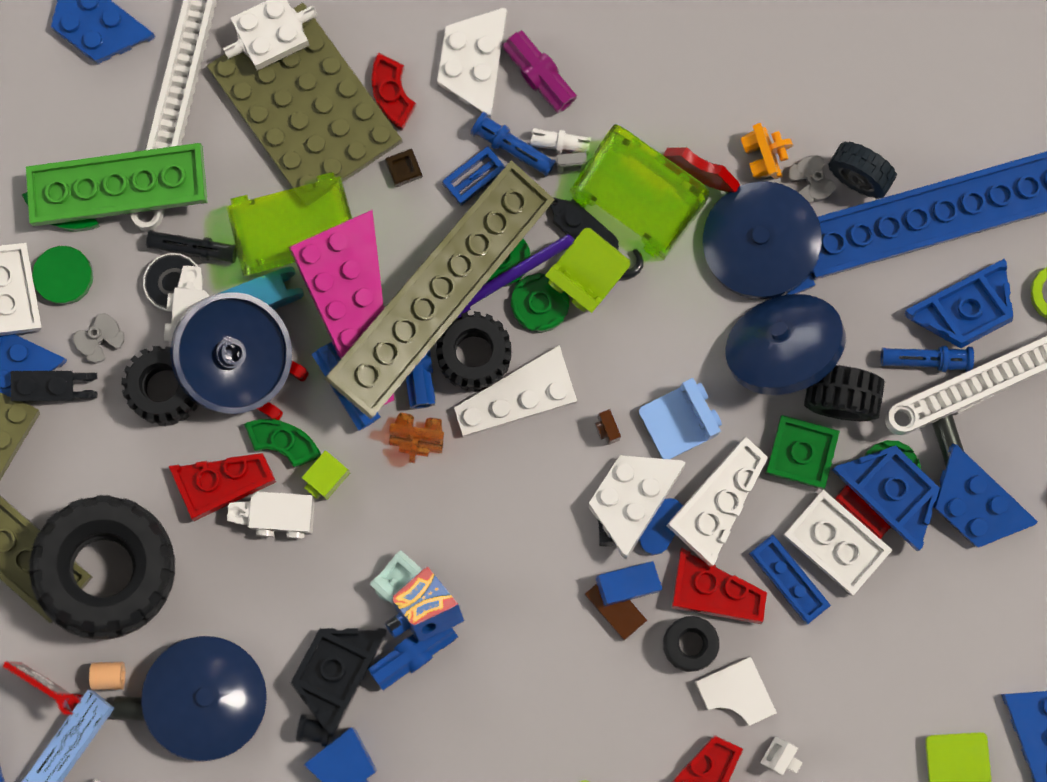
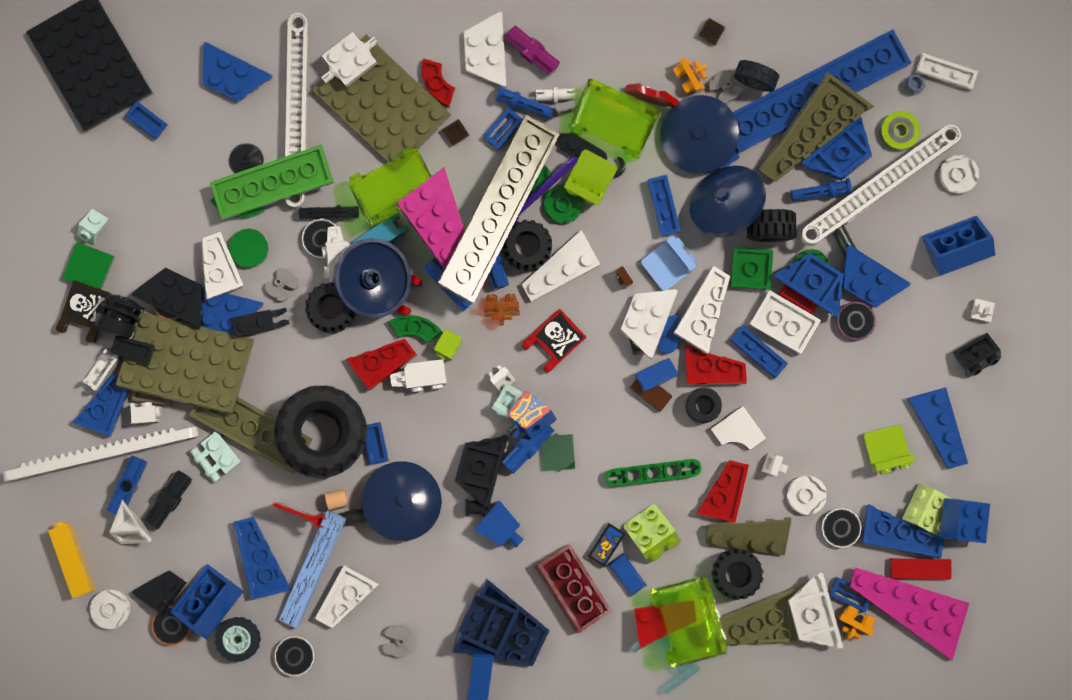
camera: 10 degrees left, 5 degrees up
none -> black piece [229,143,264,174]
none -> blue tile [365,422,389,465]
none -> white tile [489,365,515,393]
none -> flag [522,309,586,373]
none -> clear green piece [541,433,575,472]
none -> green beam [605,459,701,487]
none -> blue plate [647,175,681,237]
none -> dark brown tile [699,18,726,45]
none -> olive wing [759,72,874,182]
none -> black tile [836,301,876,341]

